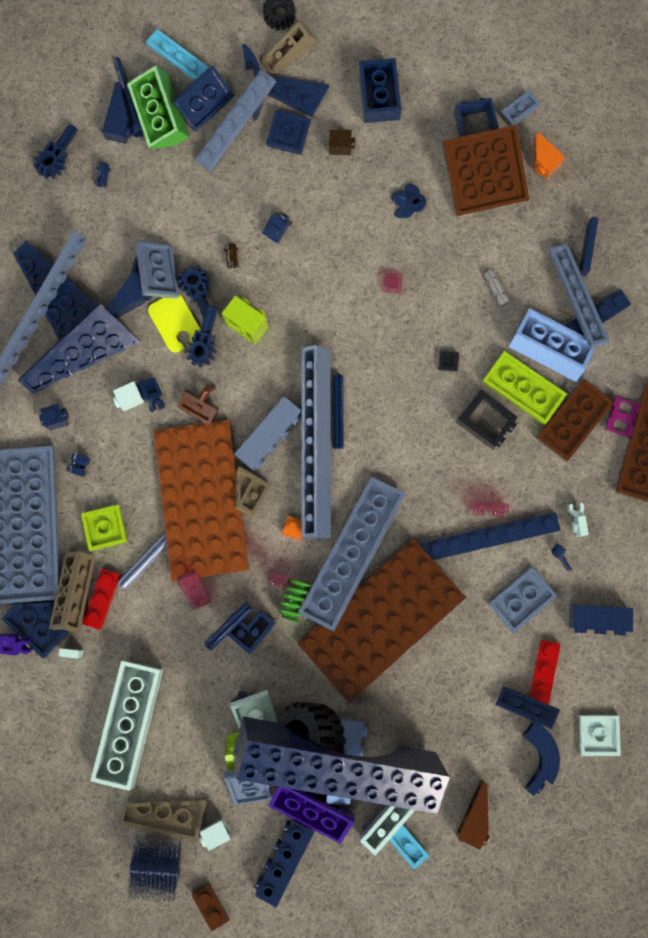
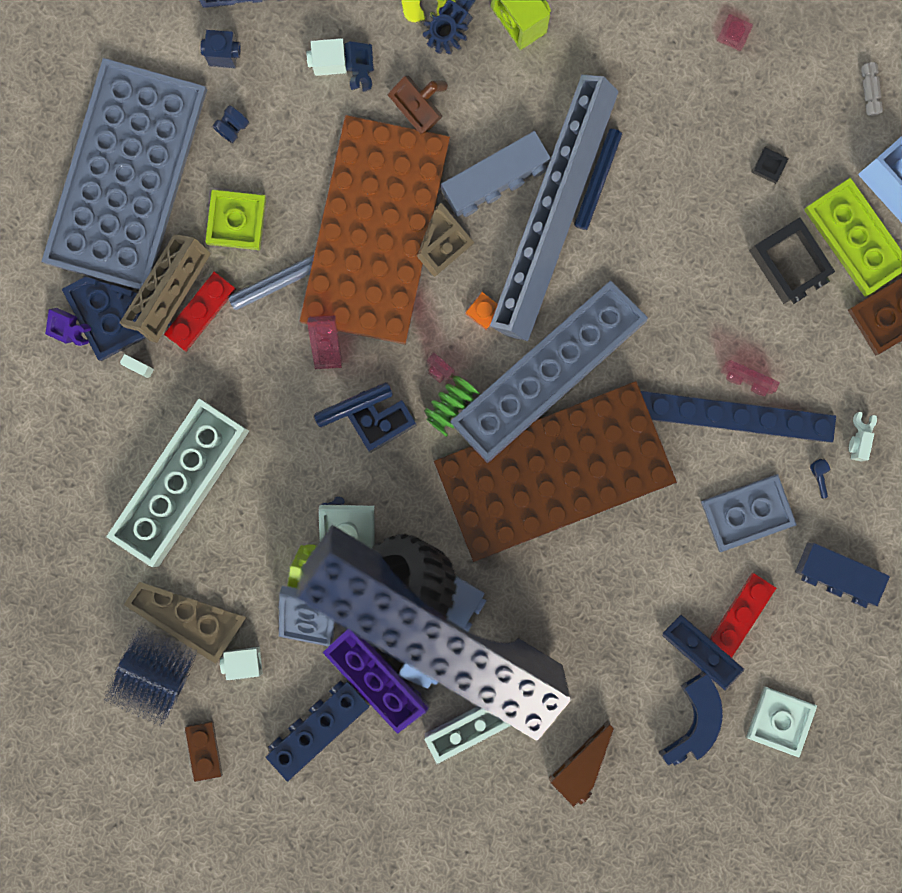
camera: 15 degrees right, 5 degrees up
medium azure plate [389,825,429,870] -> none

